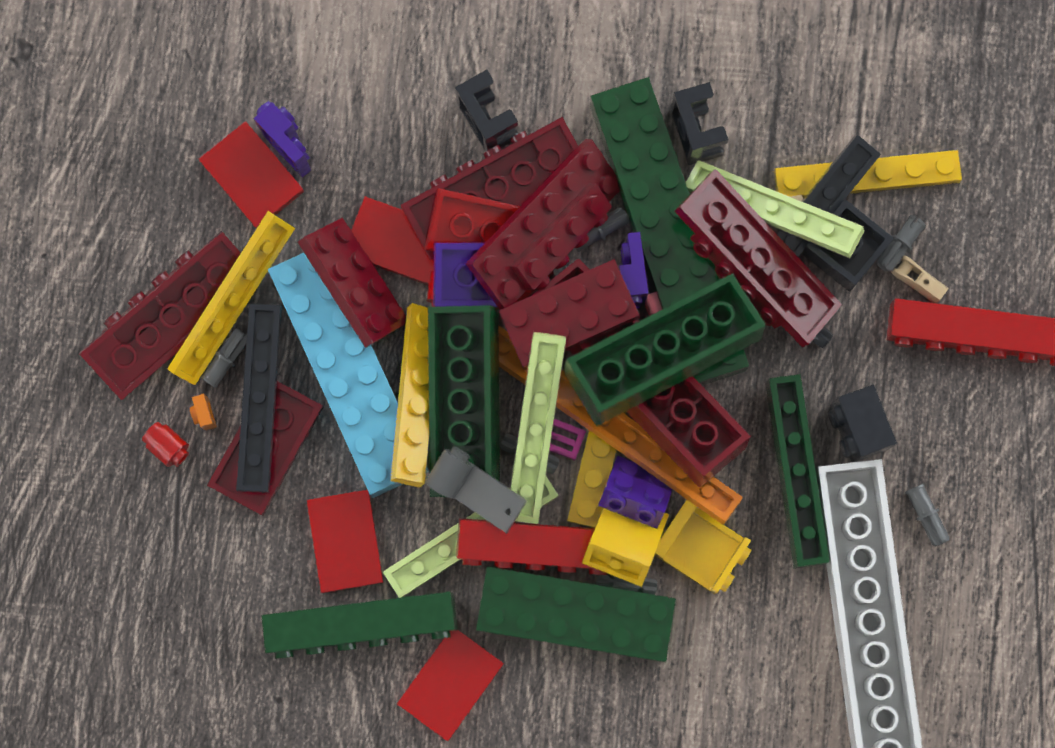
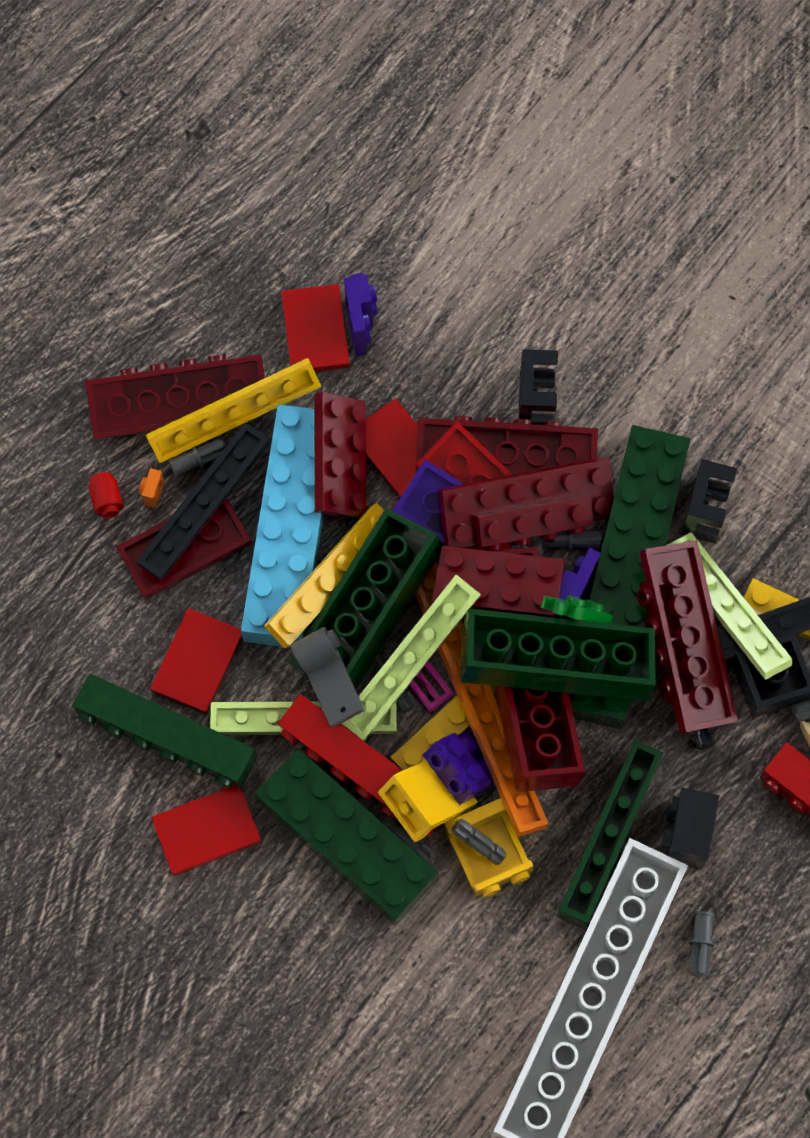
camera: 30 degrees right, 10 degrees down
none -> dark grey axle [452,819,506,865]
none -> green plate [541,595,614,624]

